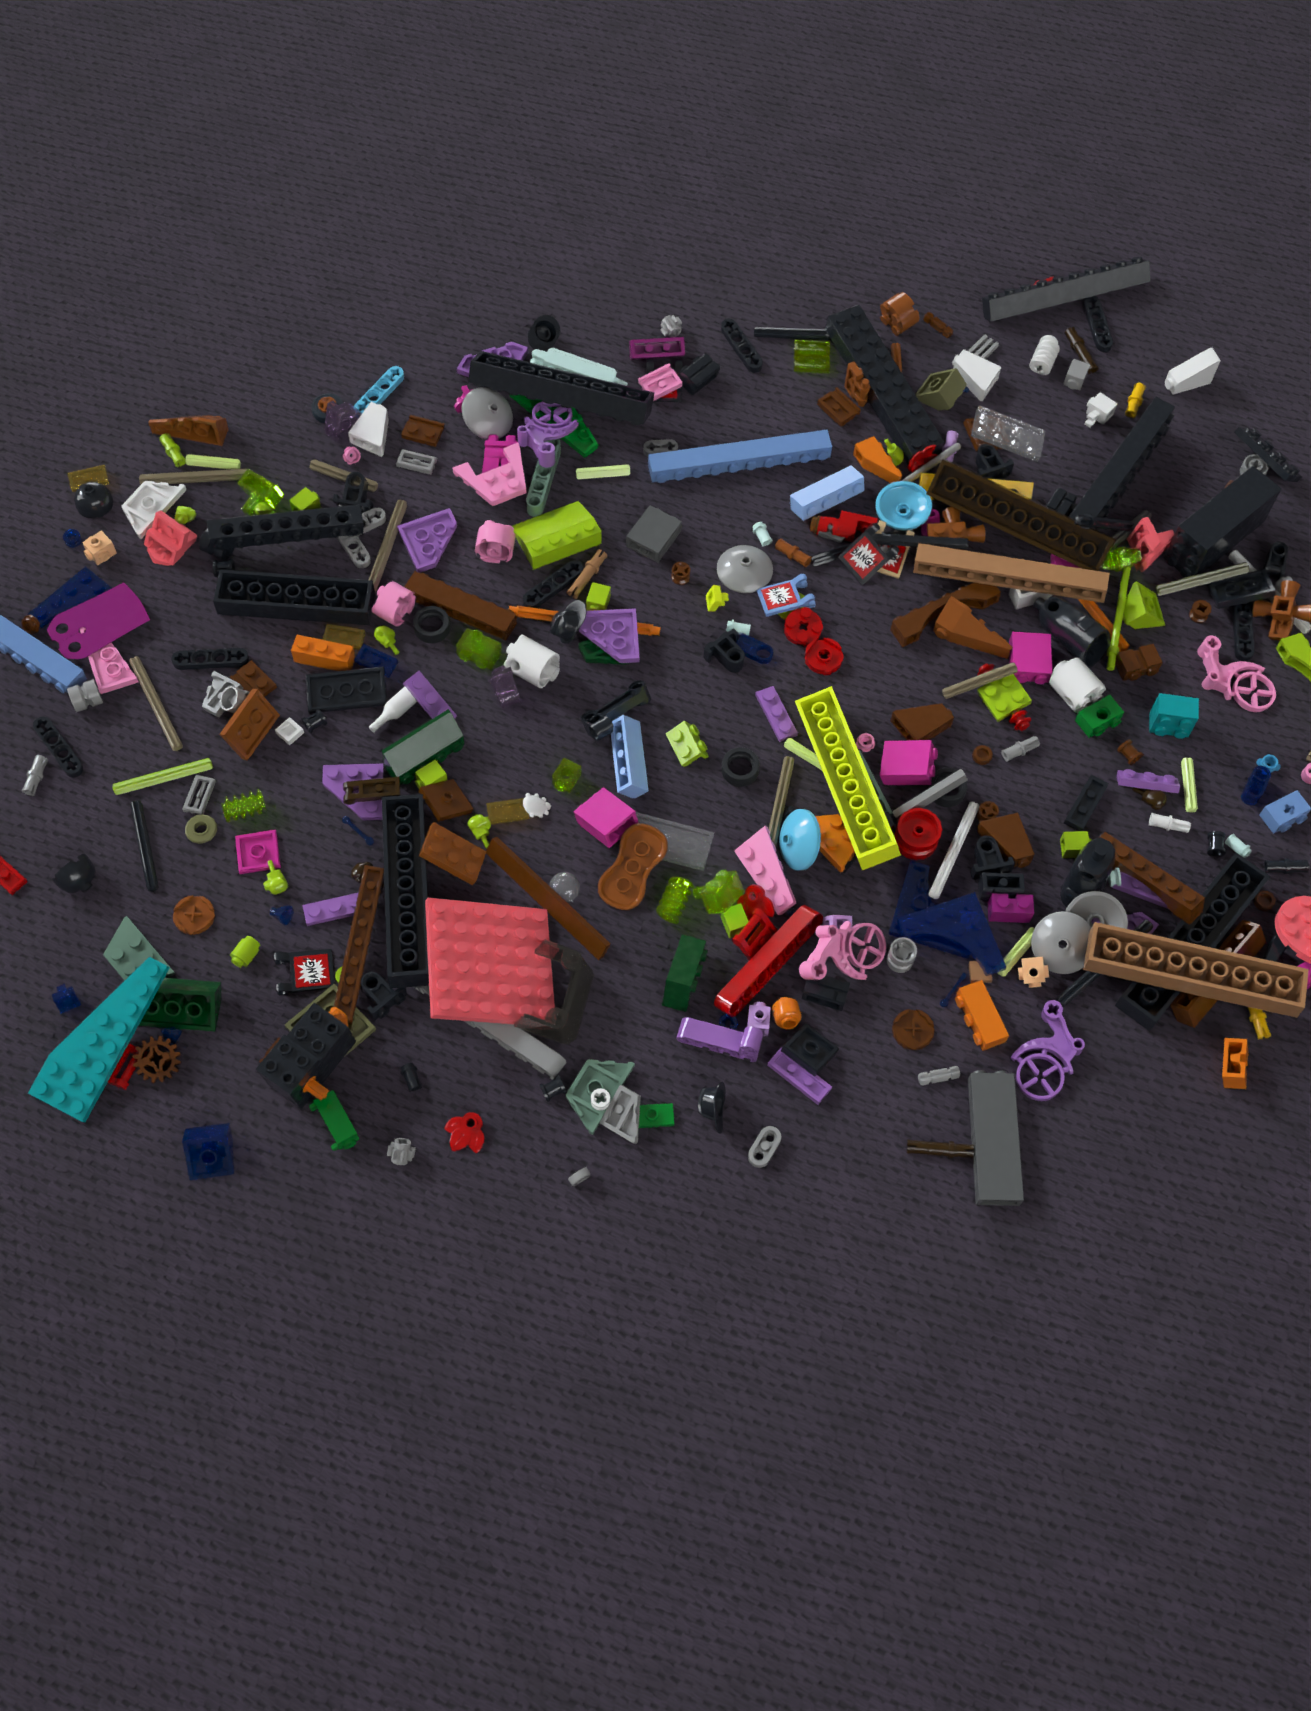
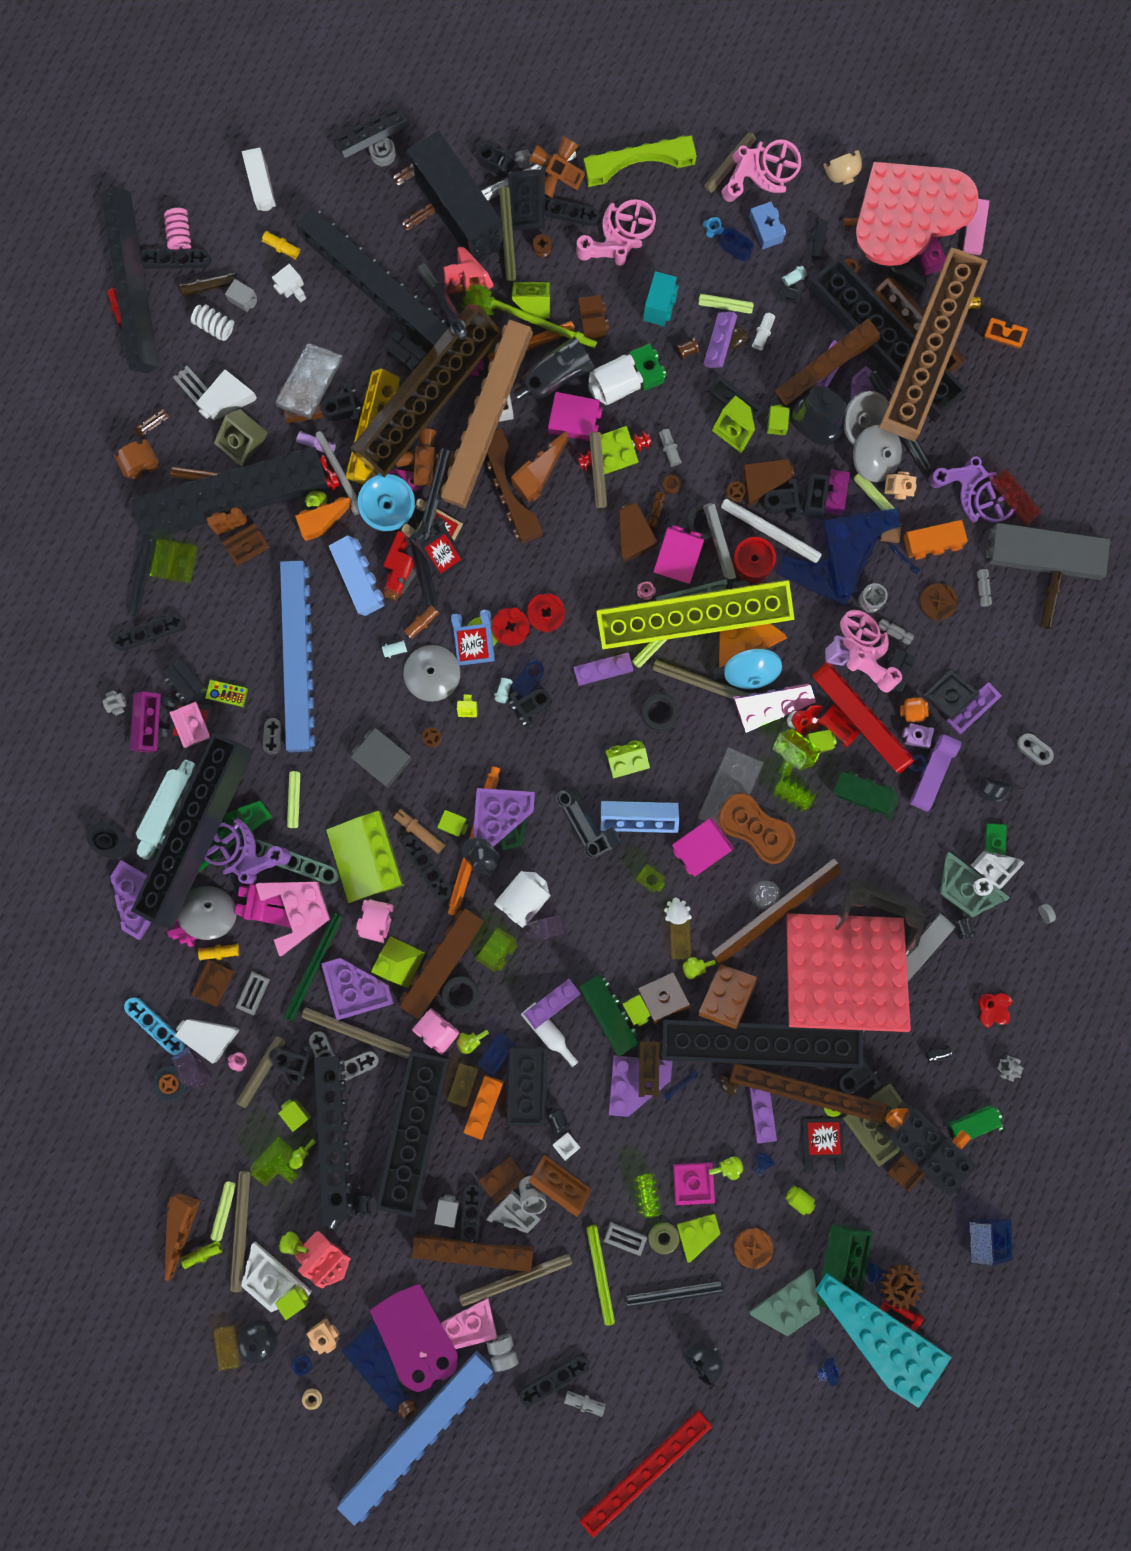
camera: 80 degrees left, 20 degrees up
none -> bright pink piece [164,208,191,249]
none -> yellow pin [198,944,239,960]
none -> tile [205,680,248,707]
none -> lime brick [275,1285,309,1320]
none -> dark green axle [284,913,343,1021]
none -> tan plate [302,1388,322,1410]
none -> lime slope [371,936,425,988]
none -> reddish brown axle [402,203,435,230]
none -> reddish brown arch [412,1233,534,1272]
none -> light grey brick [434,1194,460,1228]
none -> reddish brown axle [648,492,666,529]
none -> lime wing [677,1213,721,1263]
none -> lime slope [712,396,755,453]
none -> light grey axle [878,619,914,644]
none -> clear red tile [990,469,1042,525]

